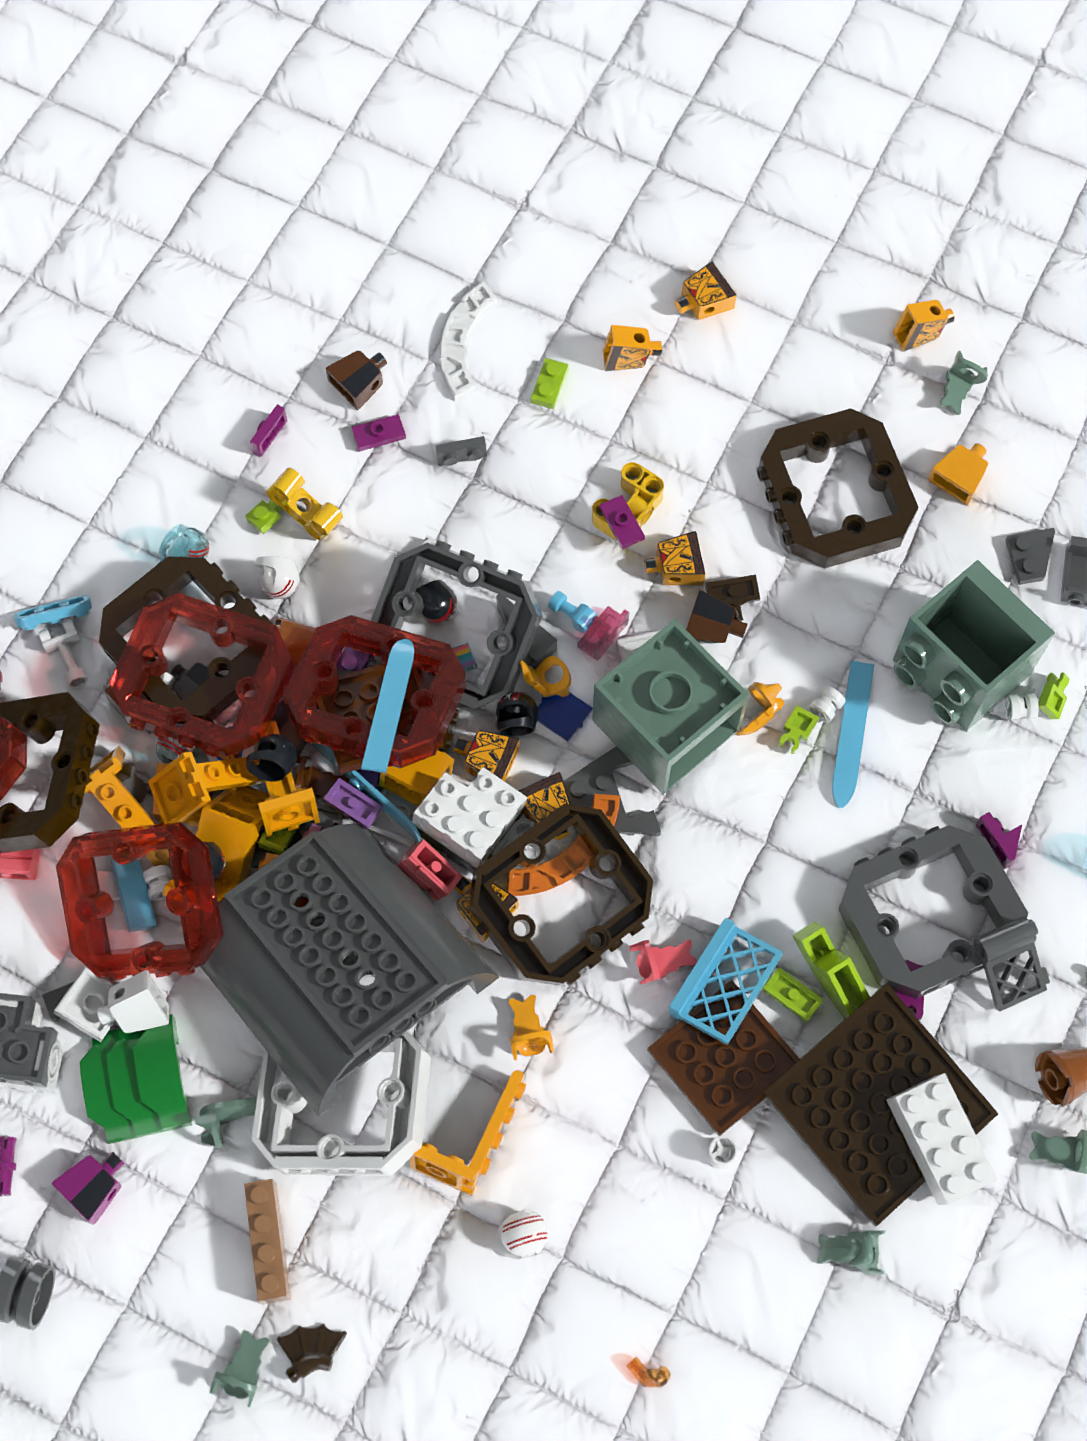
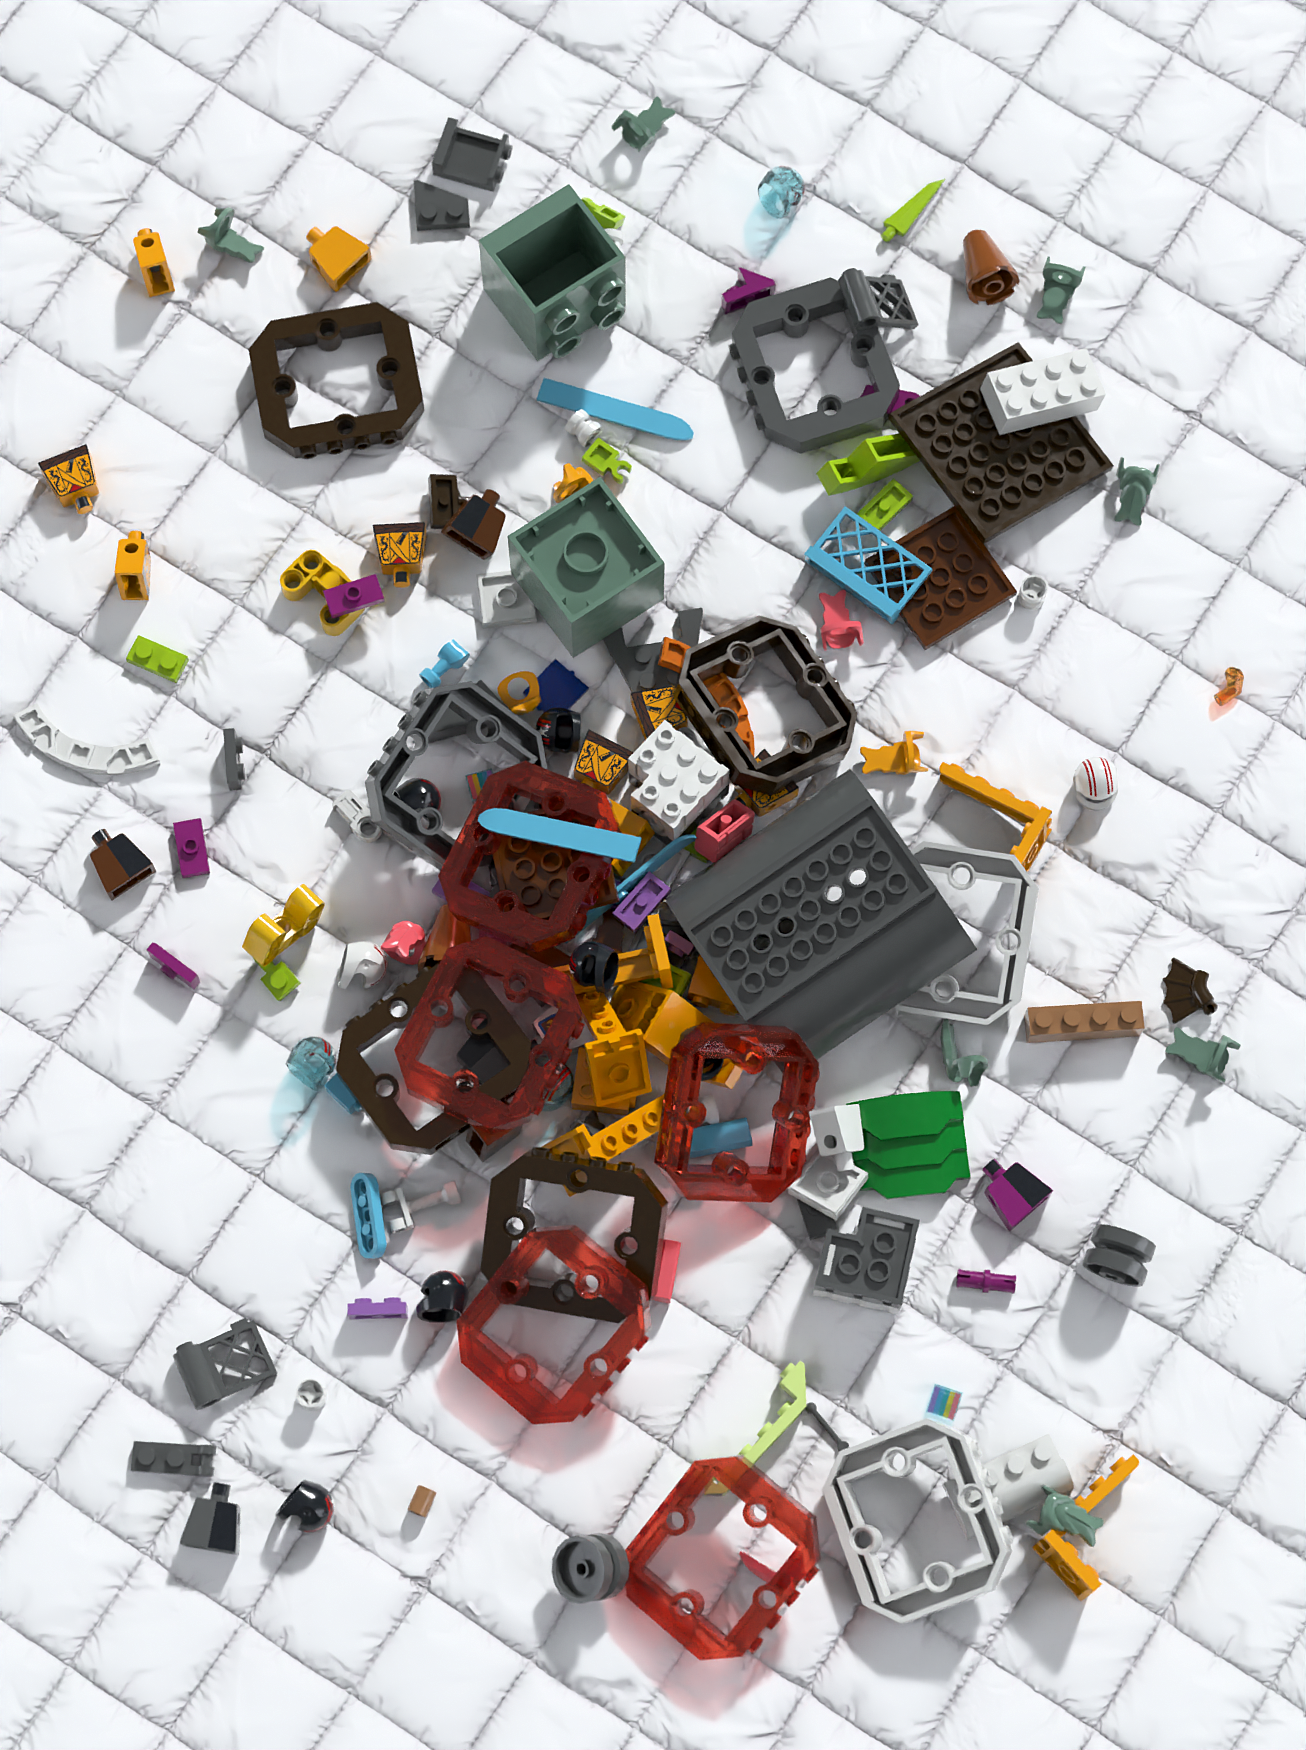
camera: 85 degrees left, 5 degrees up
clear pink panel [577,606,629,661] -> none
none -> coral hair [381,921,427,965]

